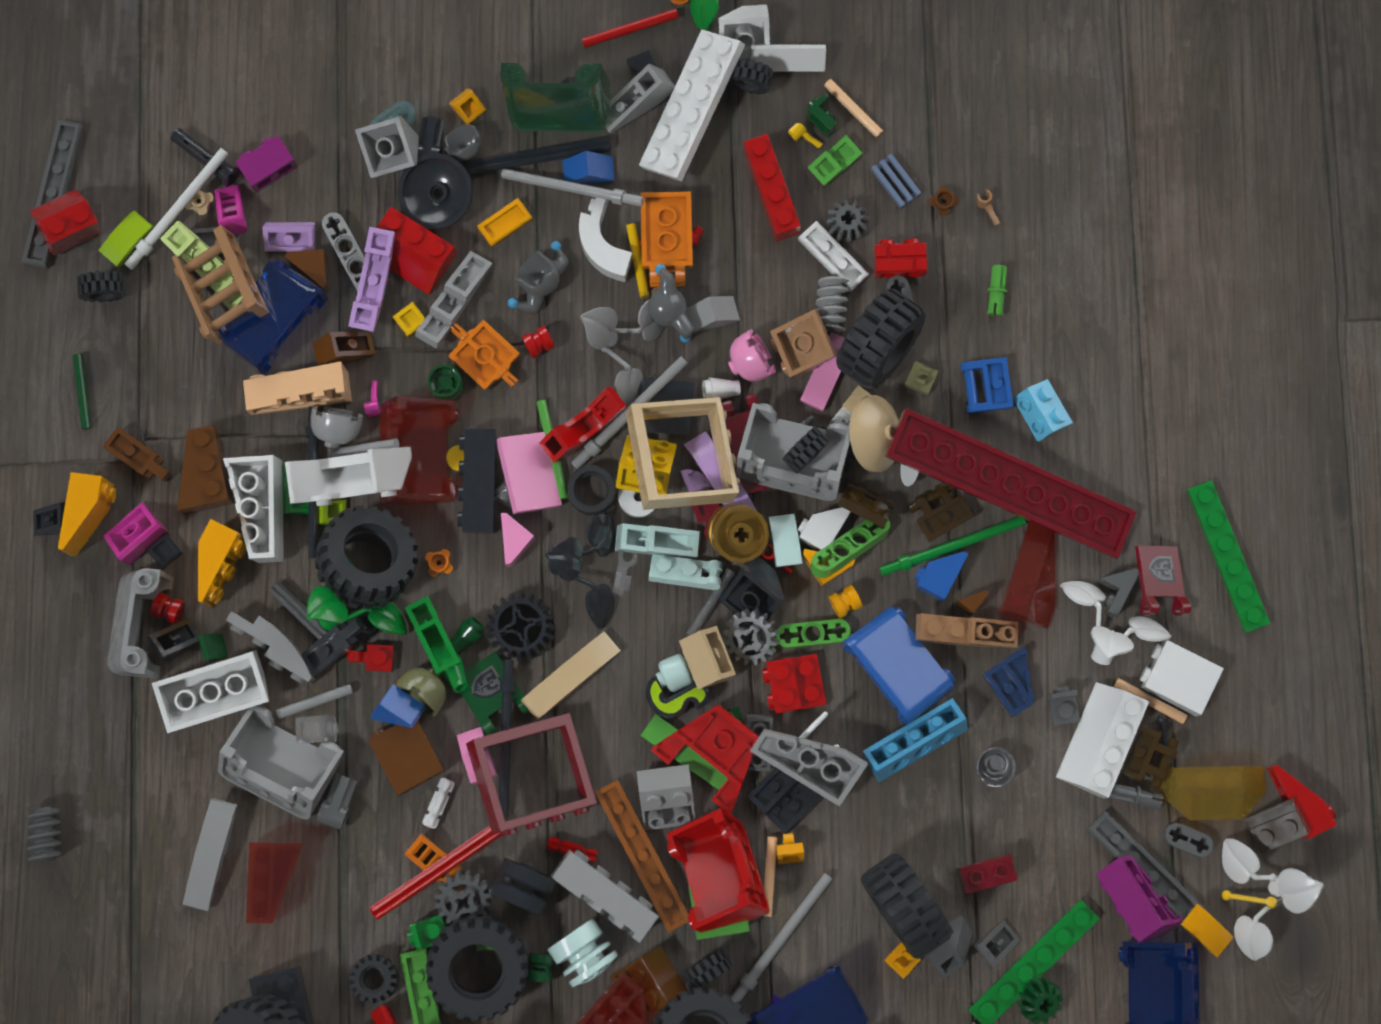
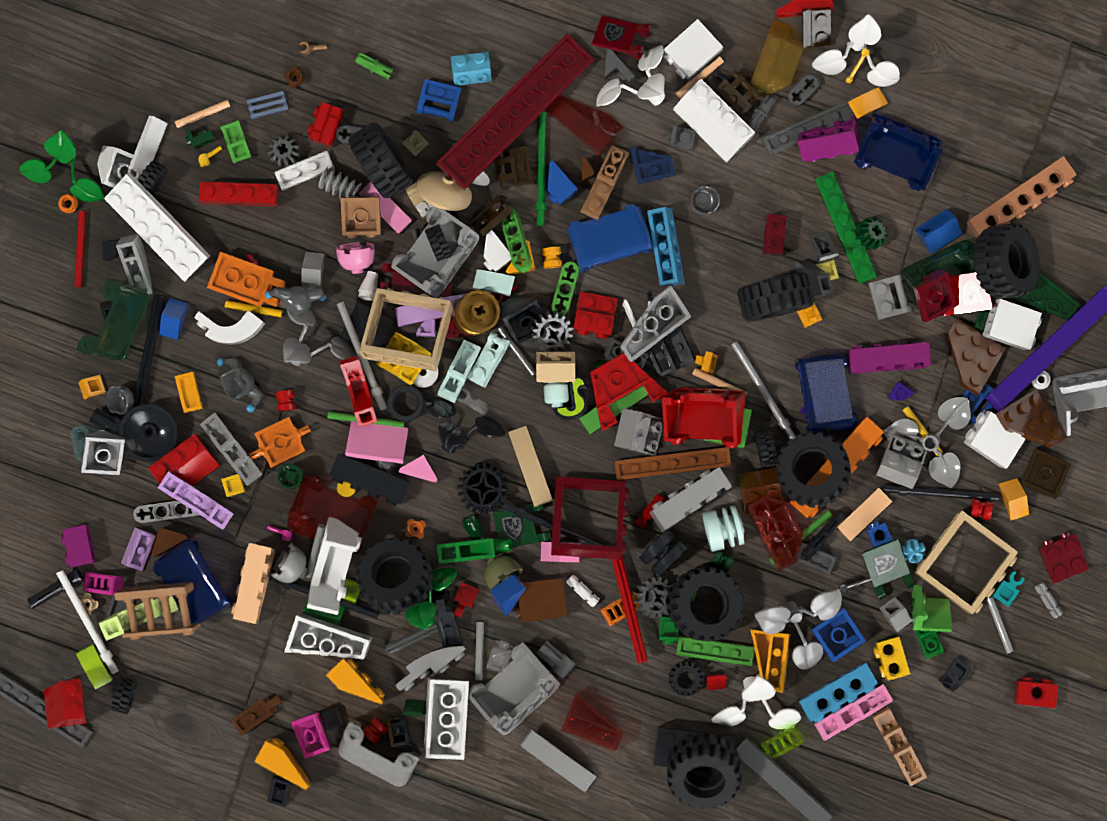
camera: 65 degrees left, 5 degrees up
dark green bar [72,354,92,430] -> none
reddish brown wedge [177,425,234,515] -> none
reddish brown slope [312,331,376,366] -> none
light grey bar [501,168,644,207] -> none
none -> light yellow tile [815,260,839,281]

